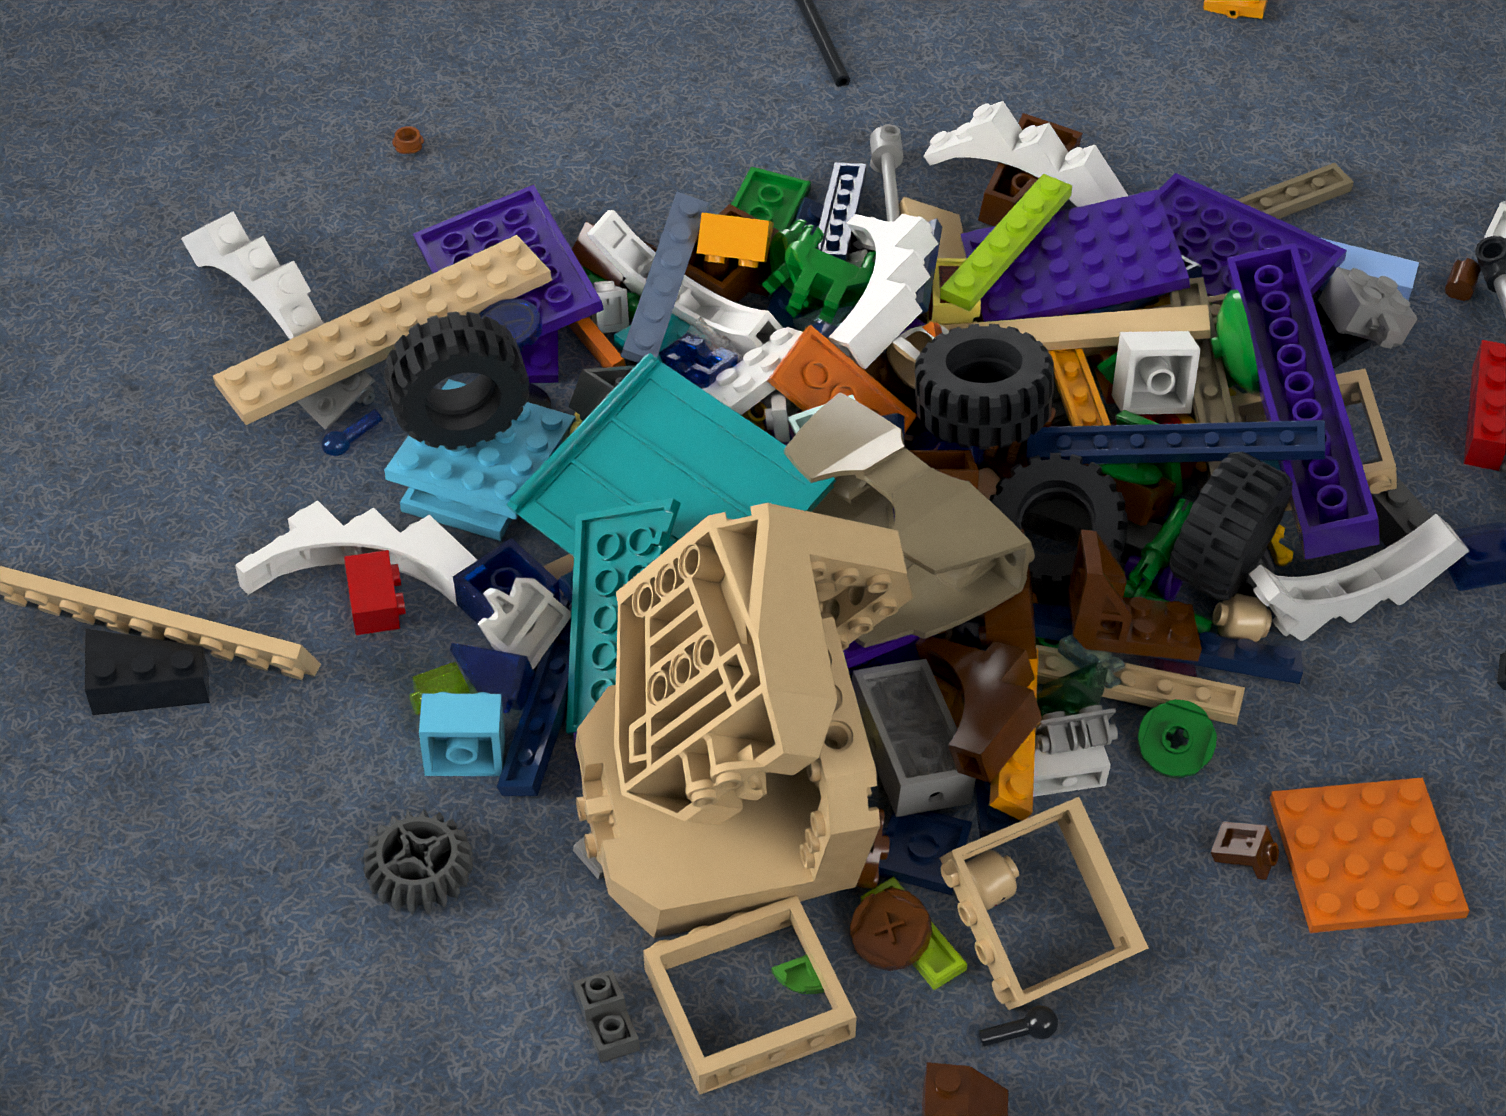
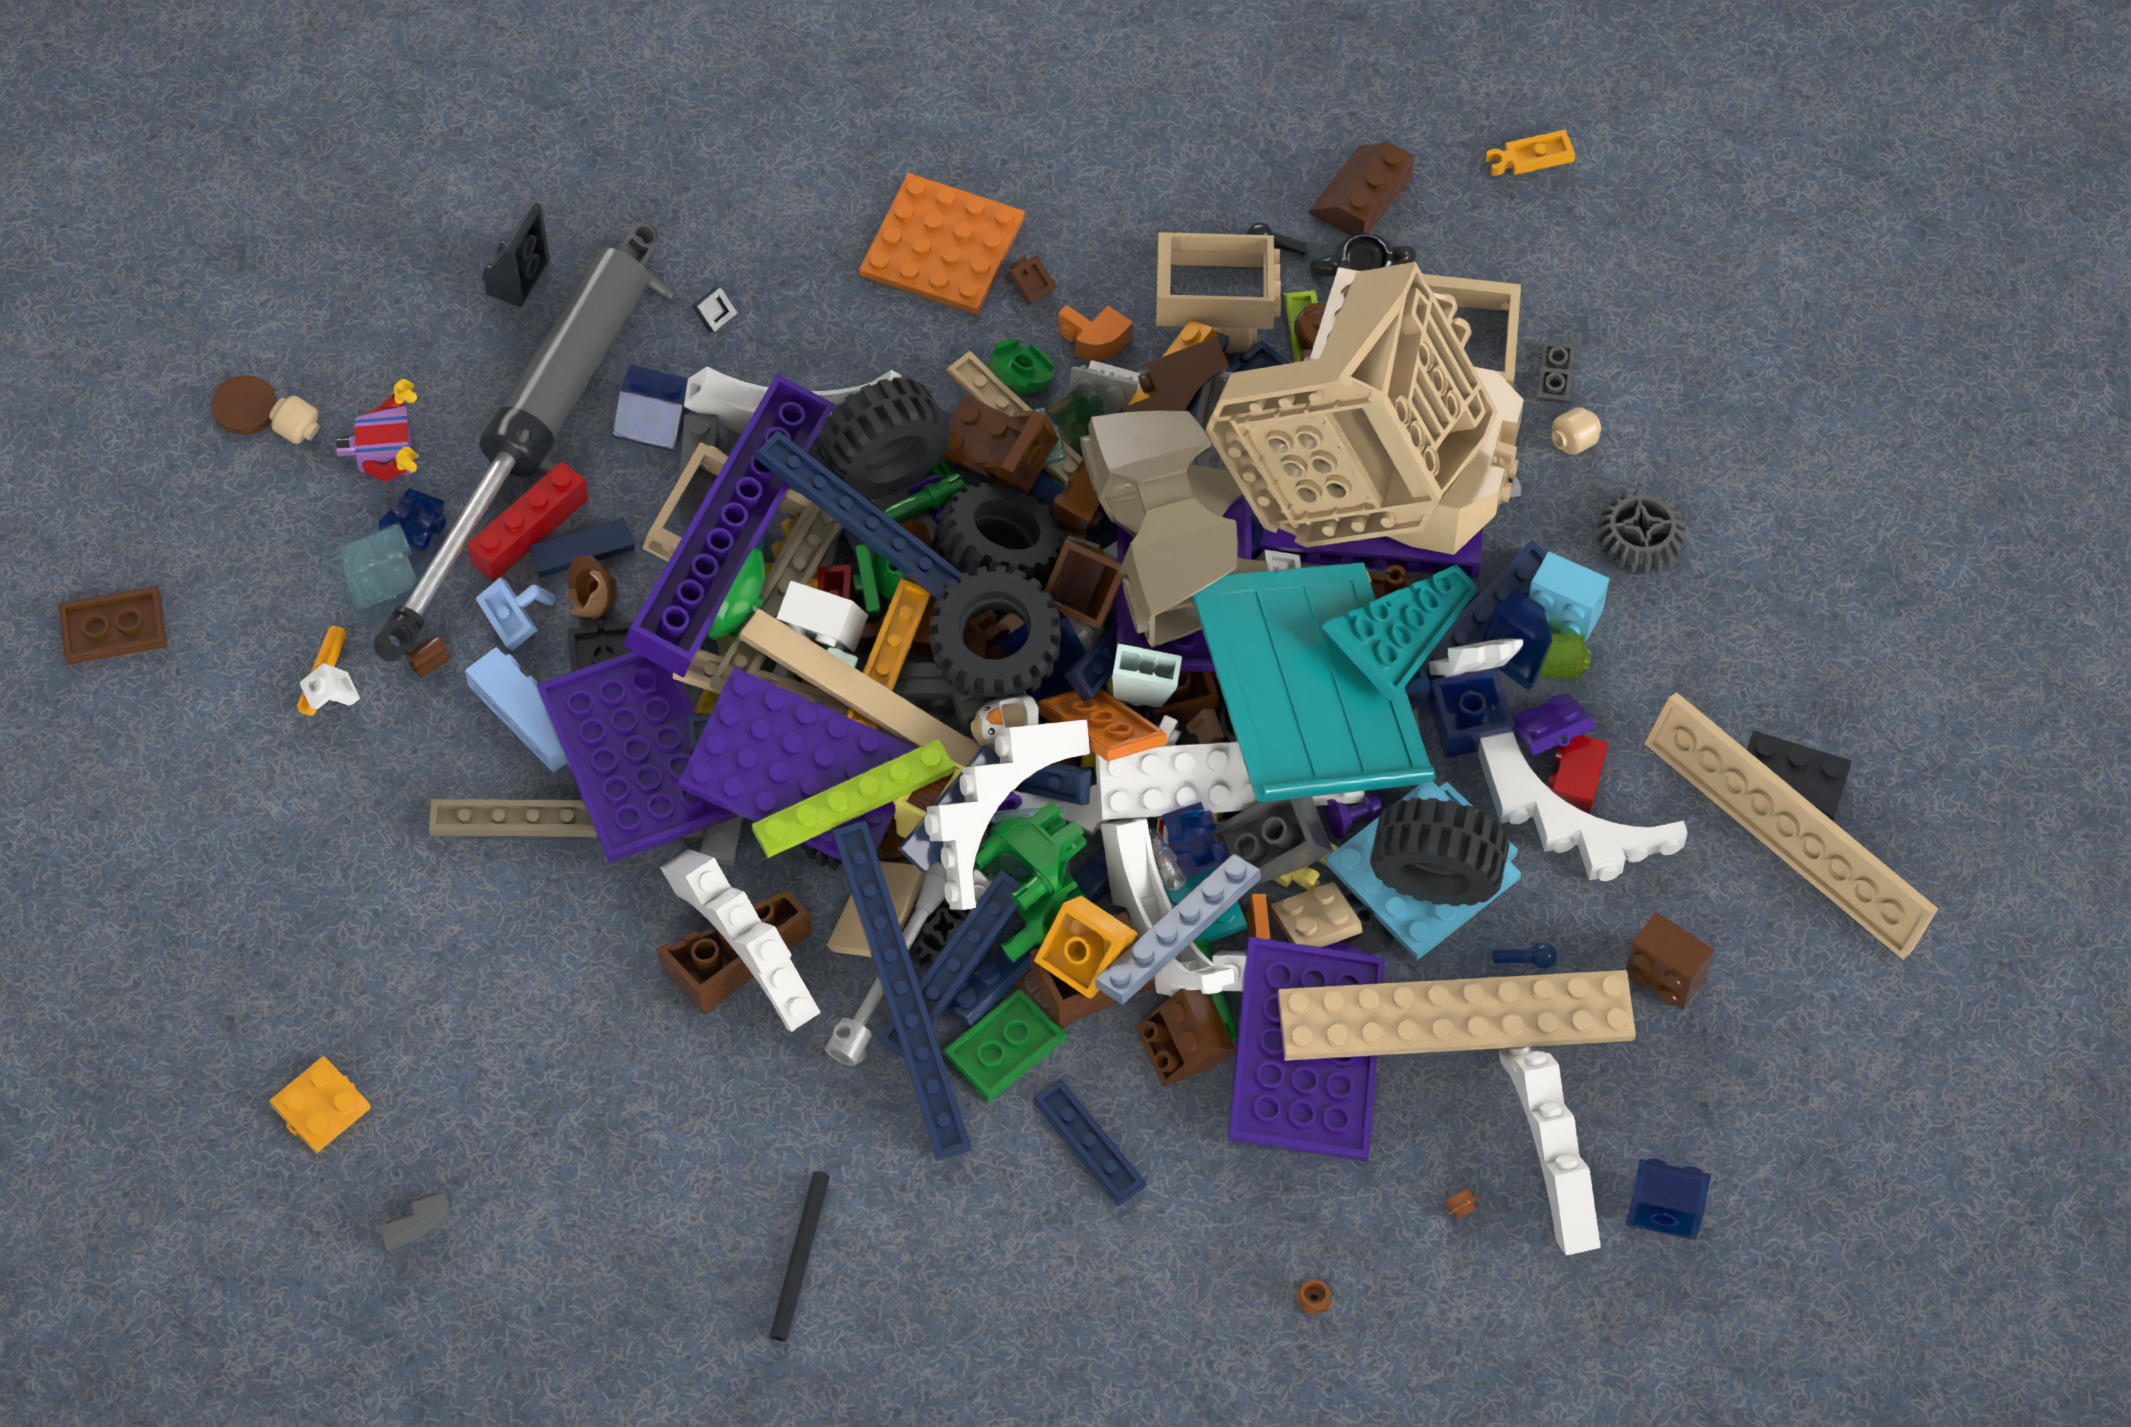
camera: 150 degrees left, 10 degrees up
clear blue tile [479,298,543,352] -> none
light grey hinge [1318,267,1418,349] -> none
none -> light blue plate [476,577,556,651]
none -> dark blue tile [529,518,635,578]
none -> reddish brown piece [567,555,619,620]
none -> dark blue plate [832,820,971,1161]
none -> dark blue tile [1033,1079,1147,1206]
none -> orange brick [1058,305,1133,361]
none -> tan plate [1271,882,1362,948]
none -> black piece [1309,233,1416,277]
none -> dark orange plate [1444,1188,1478,1219]
none -> dark purple plate [1508,693,1595,756]
none -> tan head [1551,407,1601,455]
none -> clear blue brick [1625,1159,1711,1241]
none -> reddish brown brick [1626,912,1715,1009]

